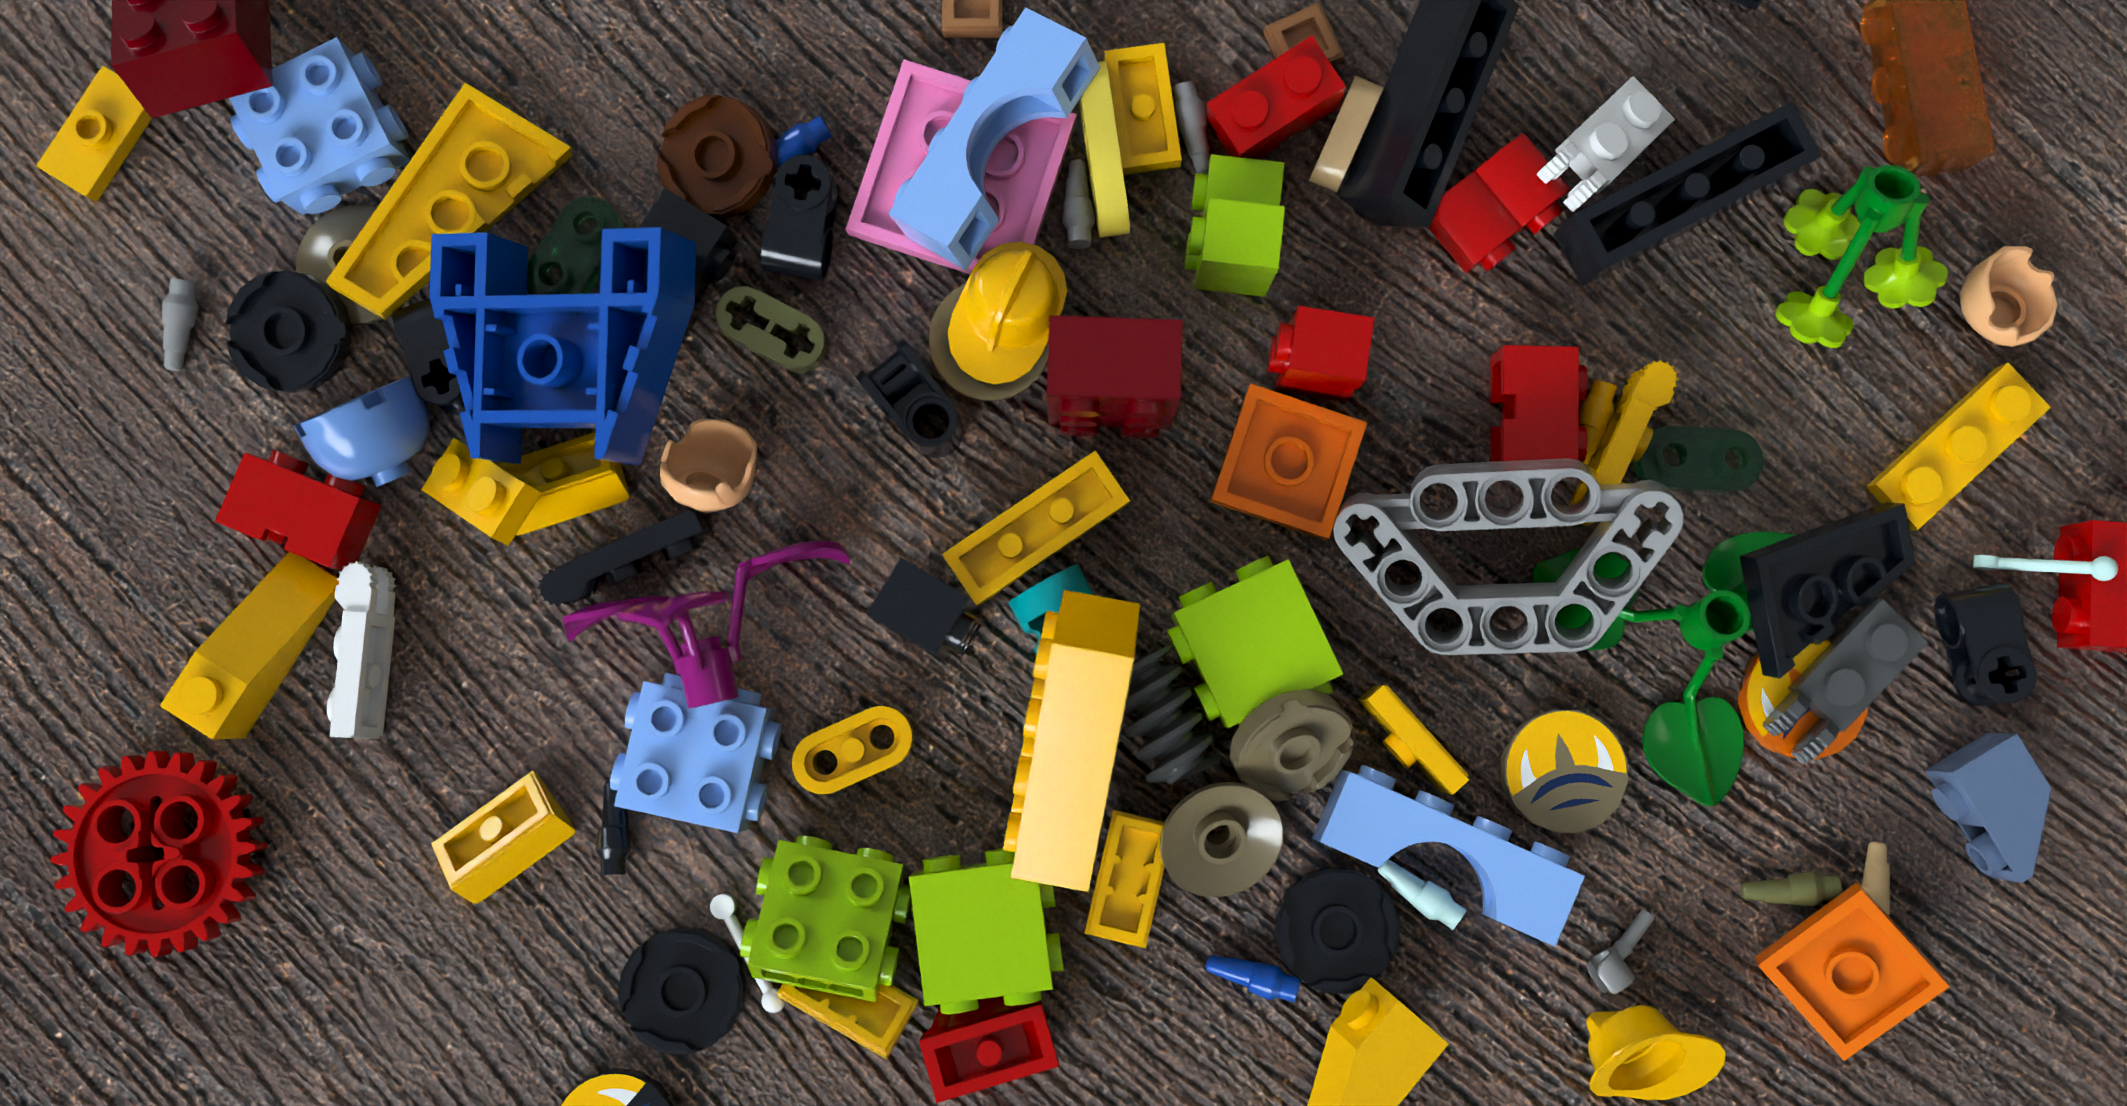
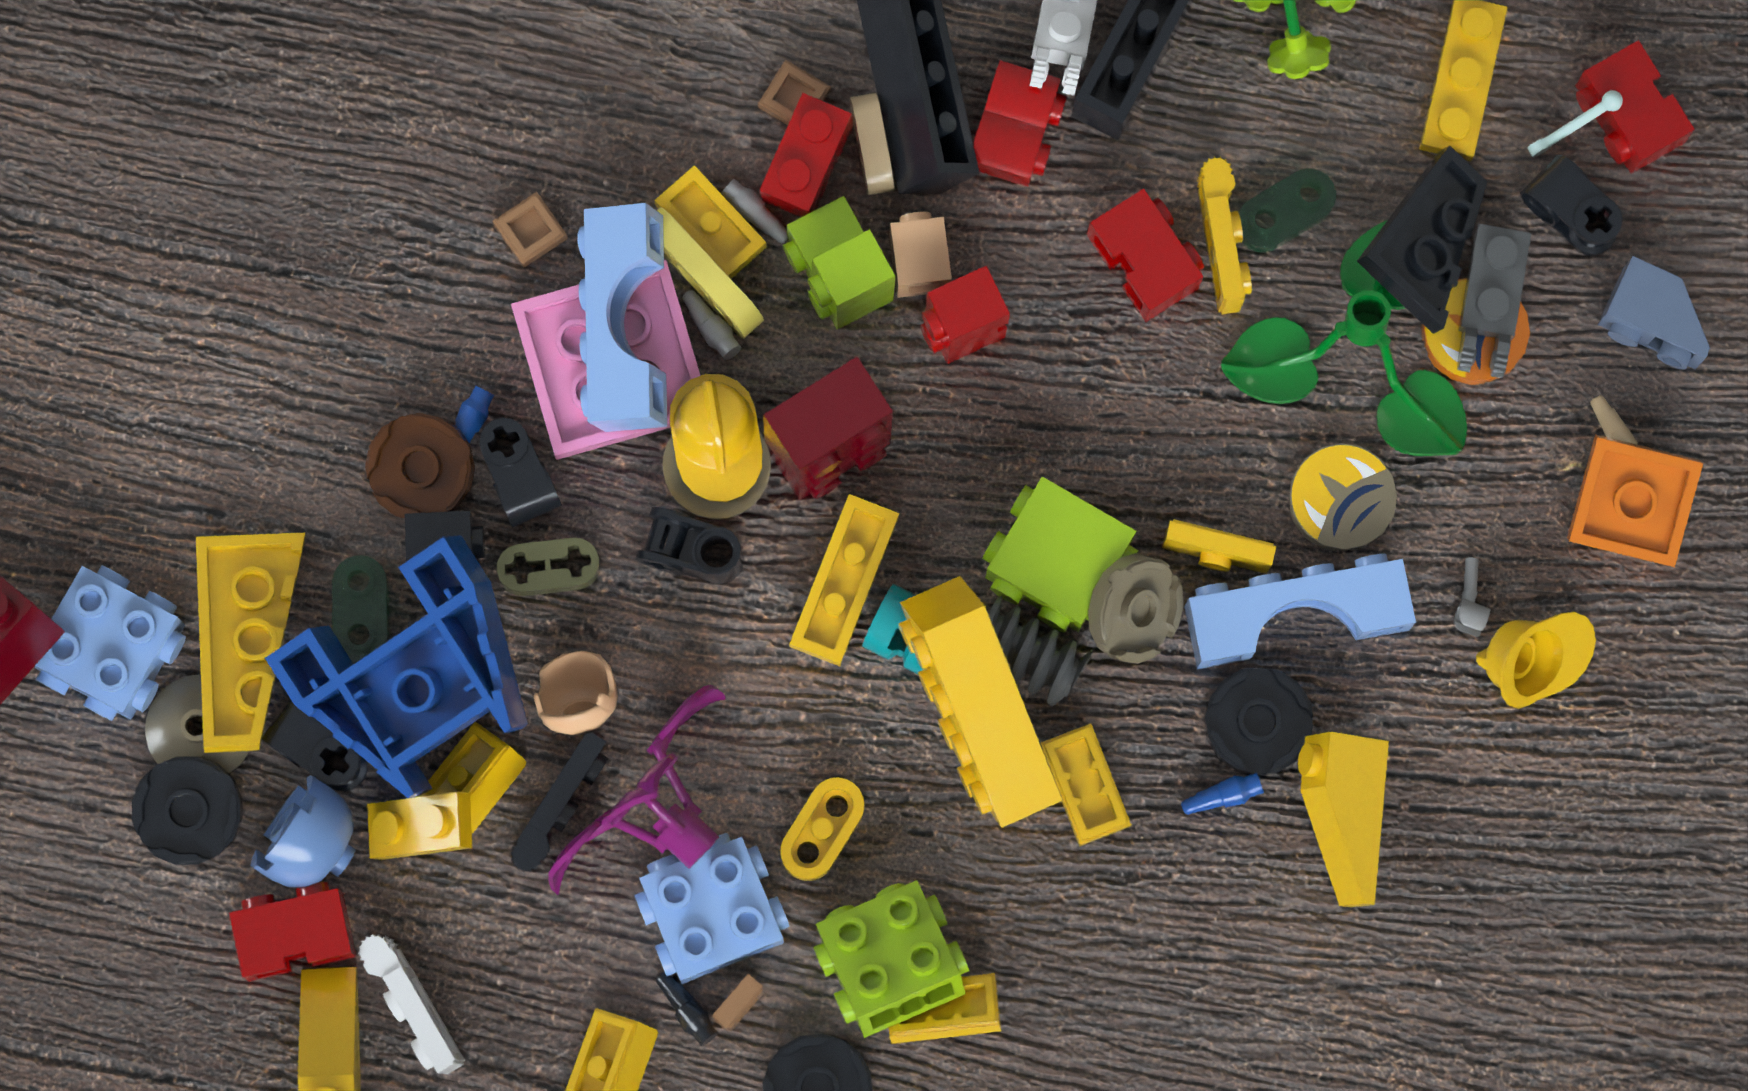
camera: 40 degrees left, 5 degrees down
light grey piece [162,278,199,371] -> none
white hinge [710,894,786,1013] -> none
black arch [866,557,982,662] -> none
lime brick [909,848,1064,1014] -> none
red slope [919,996,1059,1103] -> none
dark tan dish [1160,782,1283,897] -> none
orange plate [1210,383,1368,541] -> none
light grey piece [1333,458,1683,655] -> none
light aqua piece [1378,859,1466,930] -> none
yellow piece [1579,380,1617,465] -> none
olive piece [1740,871,1842,906] -> none
none -> medium nougat tile [712,974,764,1032]
none -> light nougat brick [889,212,952,298]

